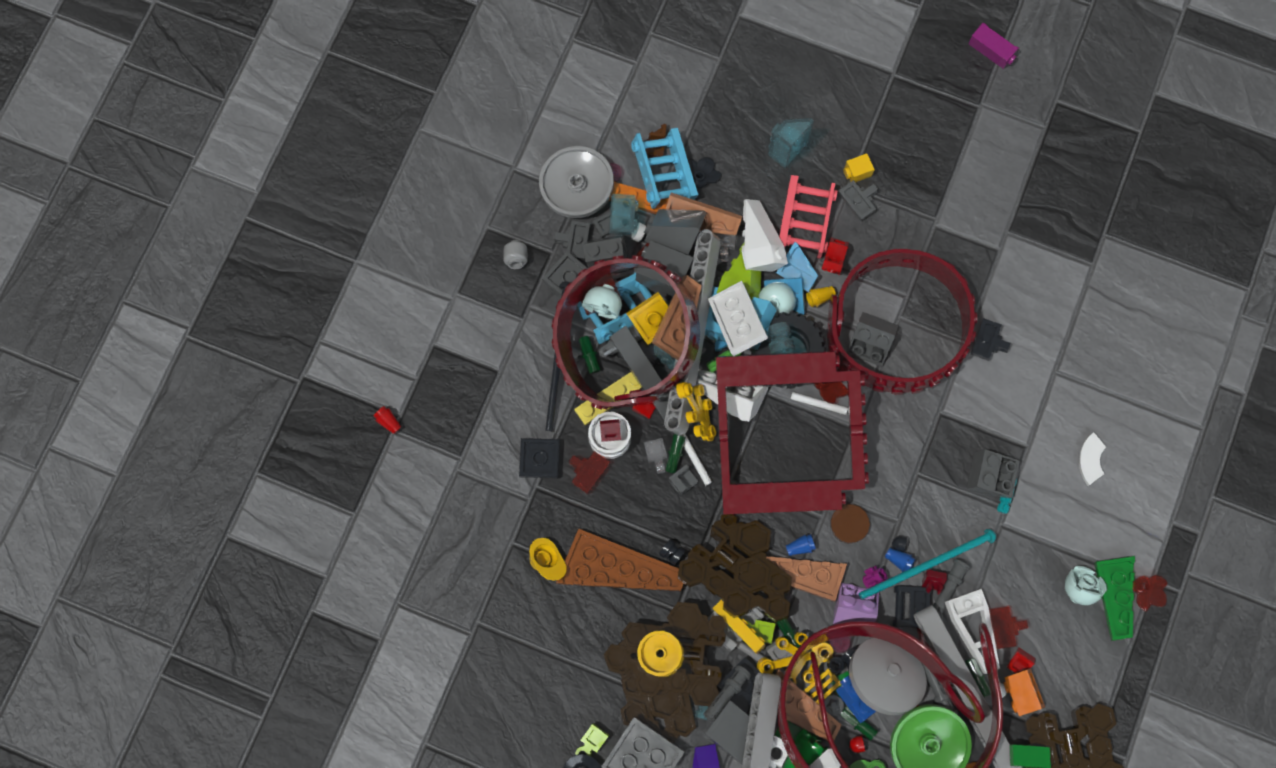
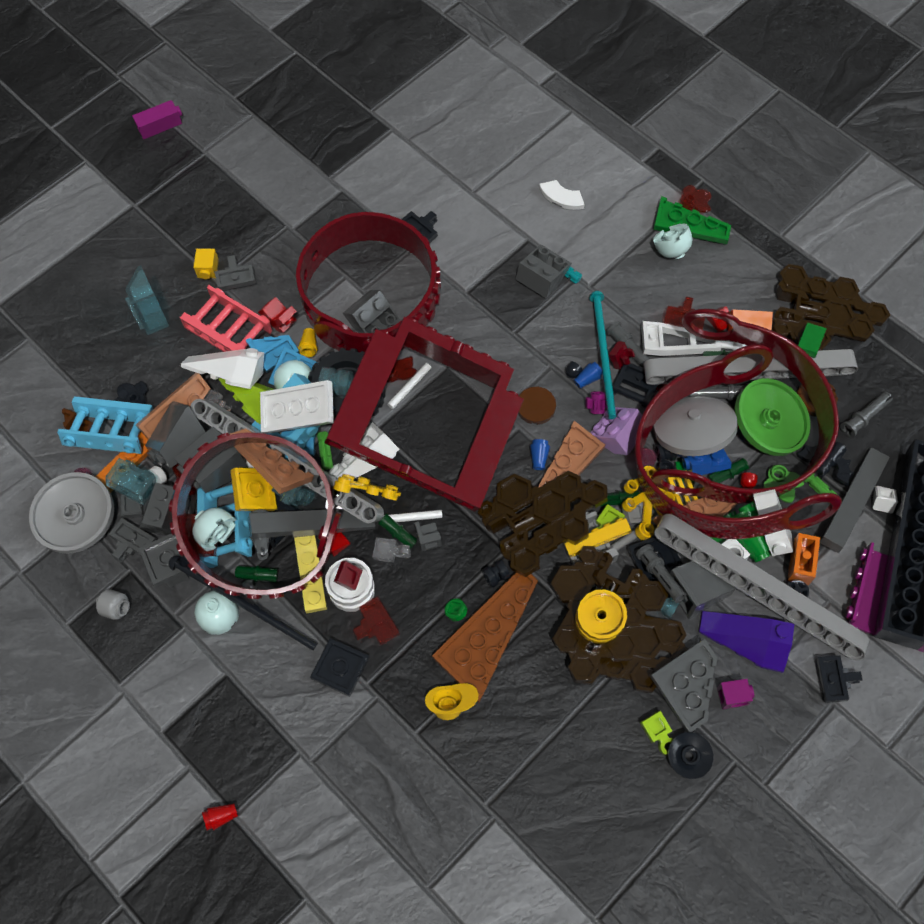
camera: 65 degrees left, 10 degrees down
none -> light aqua cylinder [194,590,239,635]
none -> green tile [445,599,467,621]

